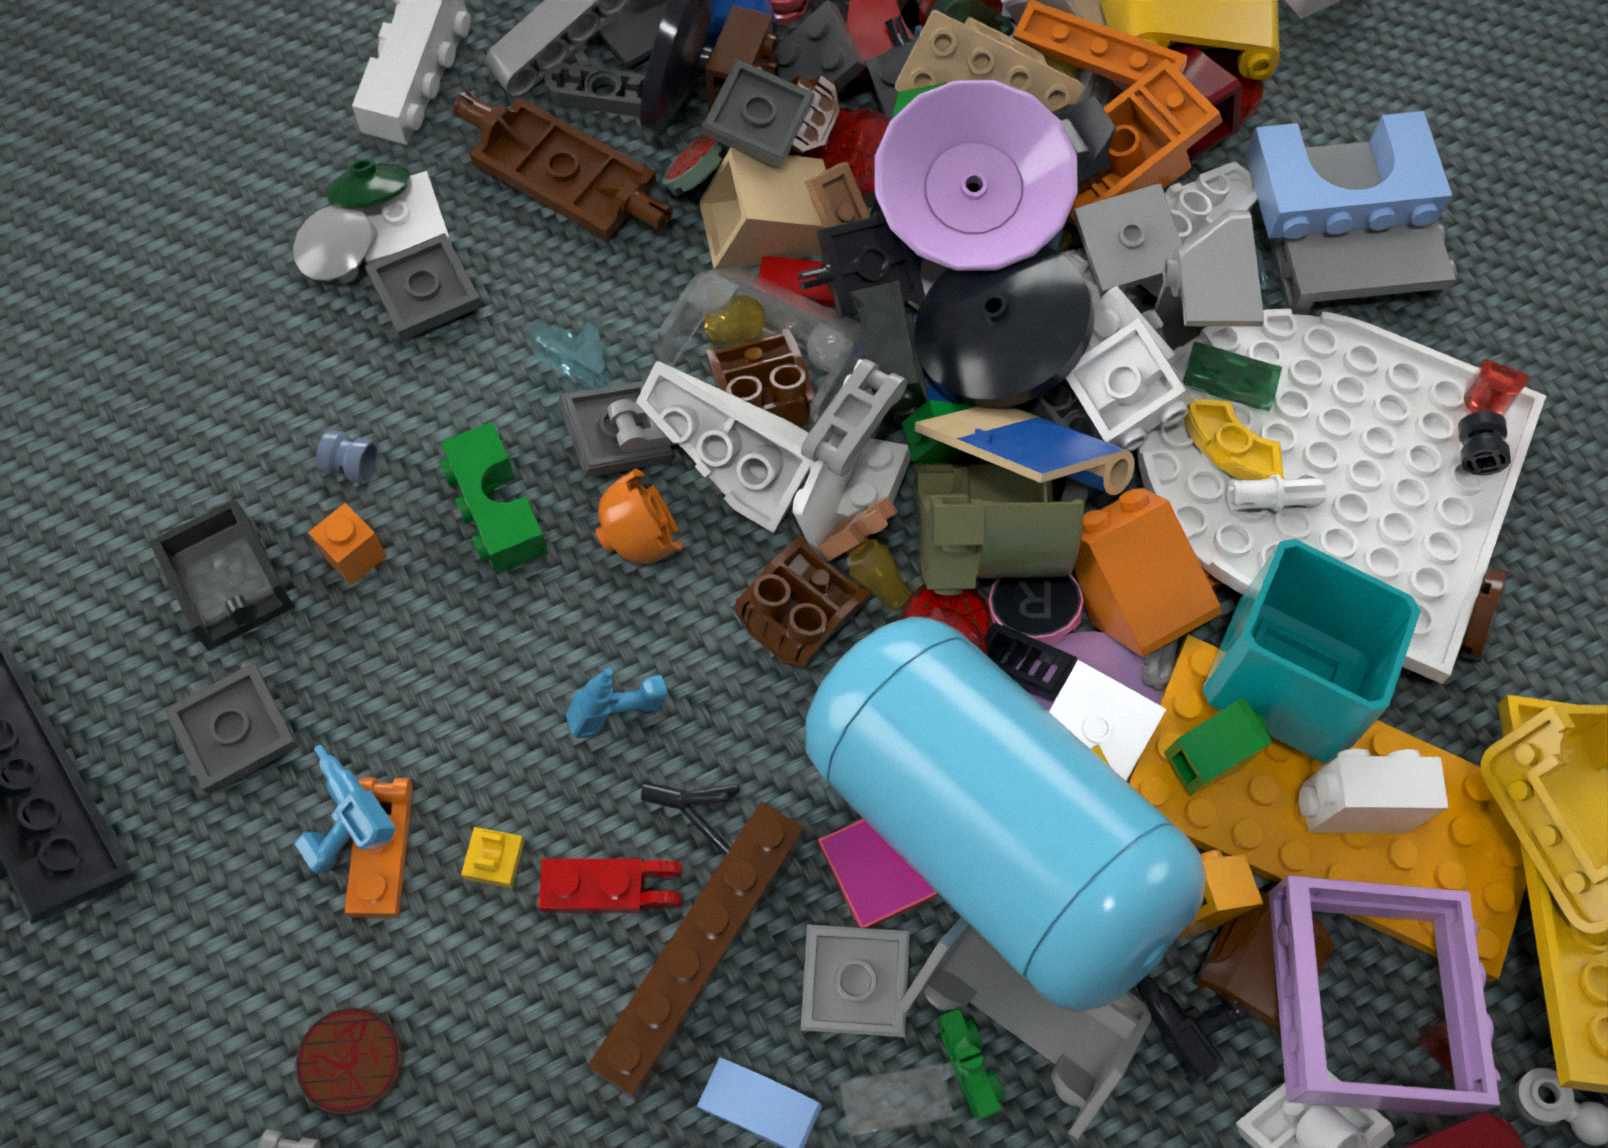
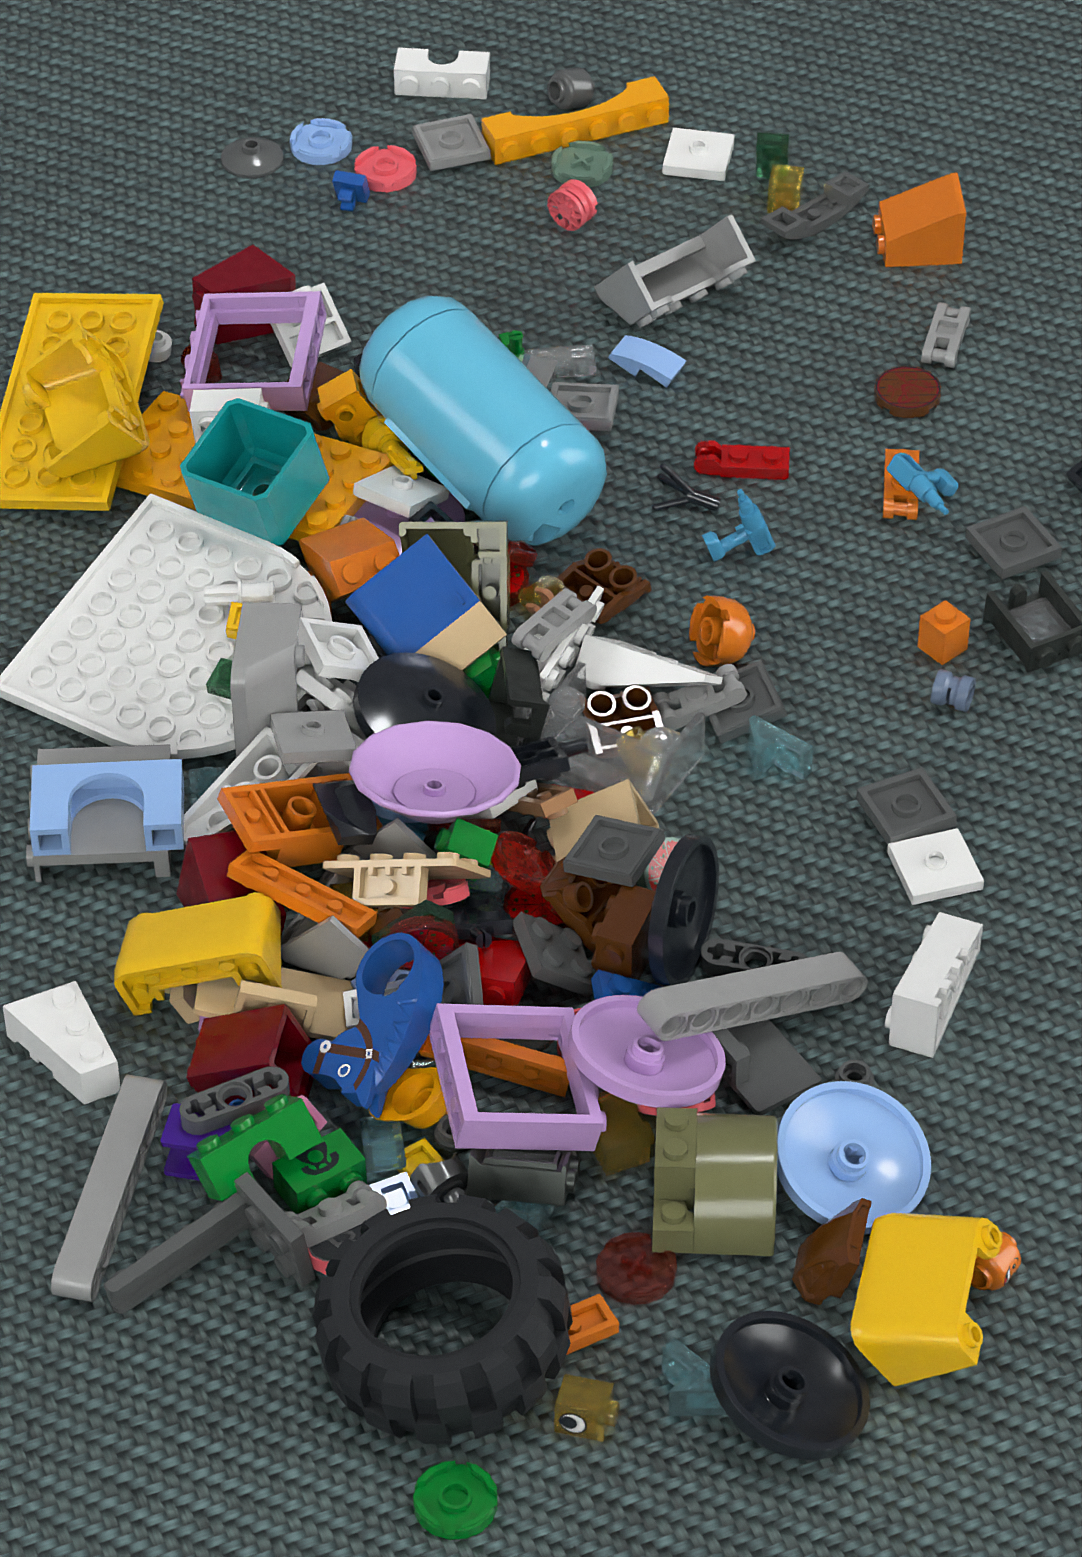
camera: 175 degrees left, 20 degrees down
light grey dish [293,205,376,283] -> none
dark green dish [326,159,411,209] -> none
green arch [439,422,549,574] -> none
reddish brown plate [453,91,673,241] -> none
yellow tile [461,827,525,889] -> none
reddish brown arch [588,801,804,1103] -> none
green slope [1164,697,1273,796] -> none
black wheel [1458,411,1511,476] -> none
reddish brown tile [1461,567,1508,662] -> none
clear red brick [1464,359,1529,416] -> none

